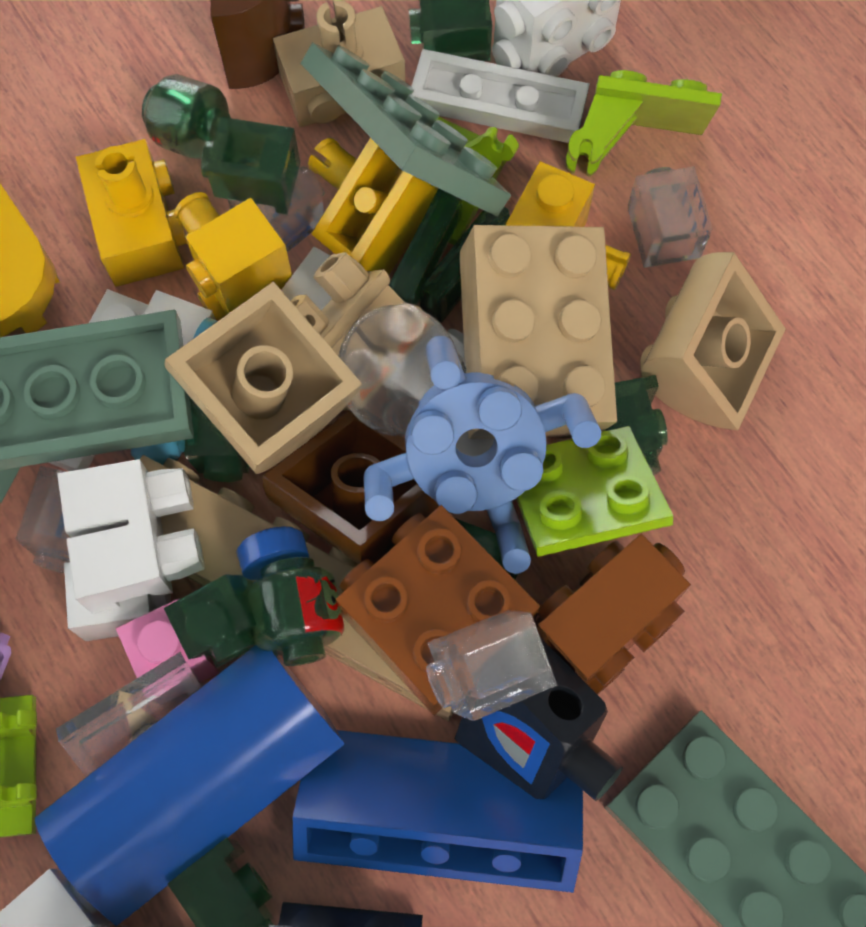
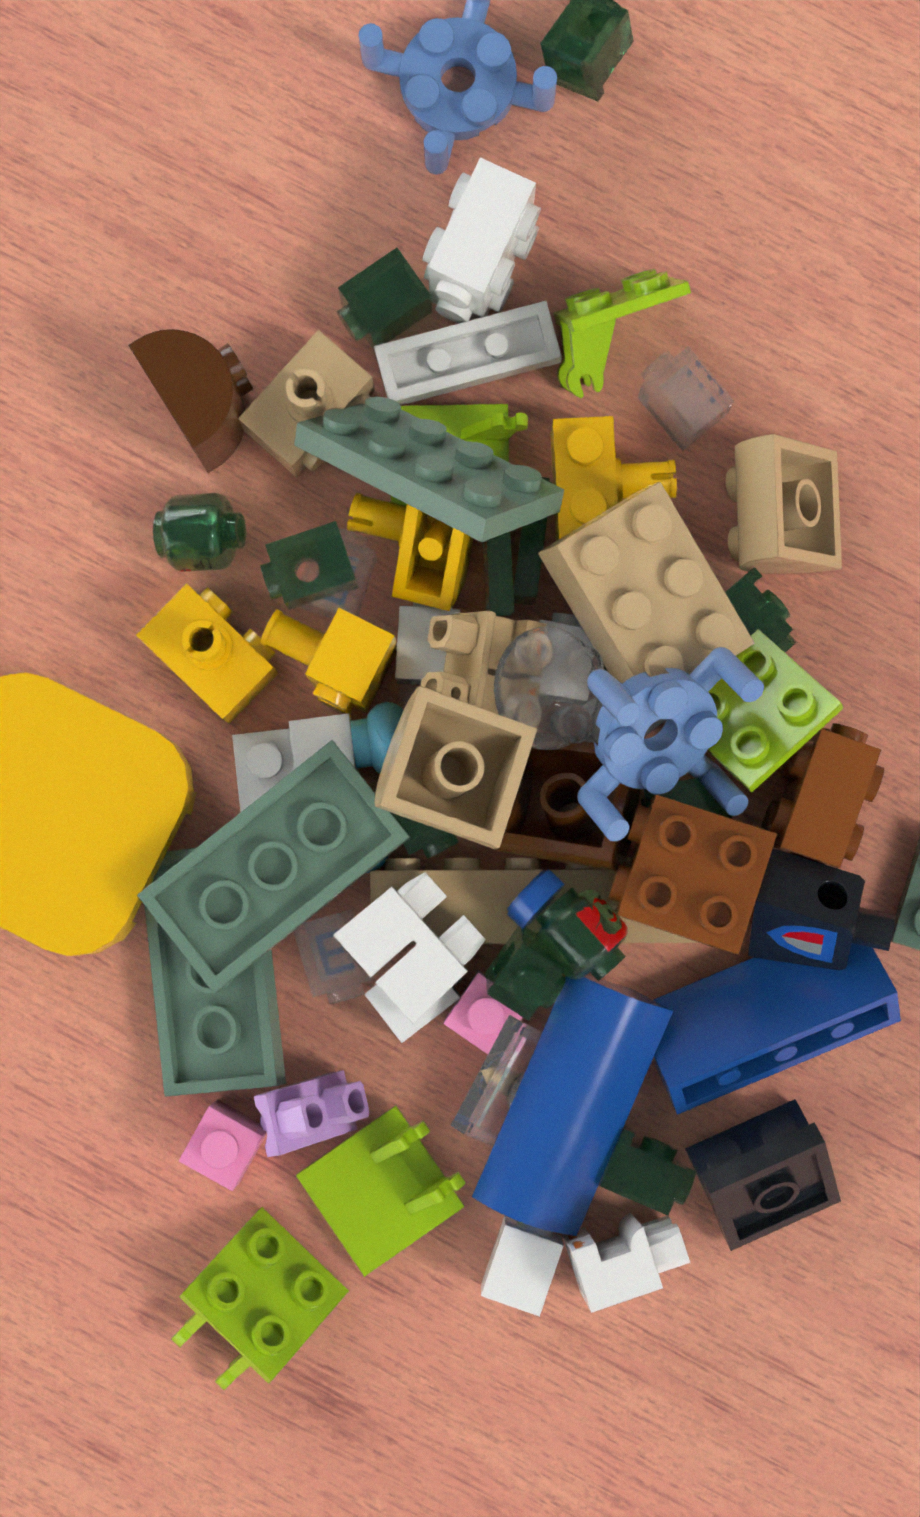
camera: 25 degrees left, 15 degrees up
clear brick [426,610,557,721] -> none

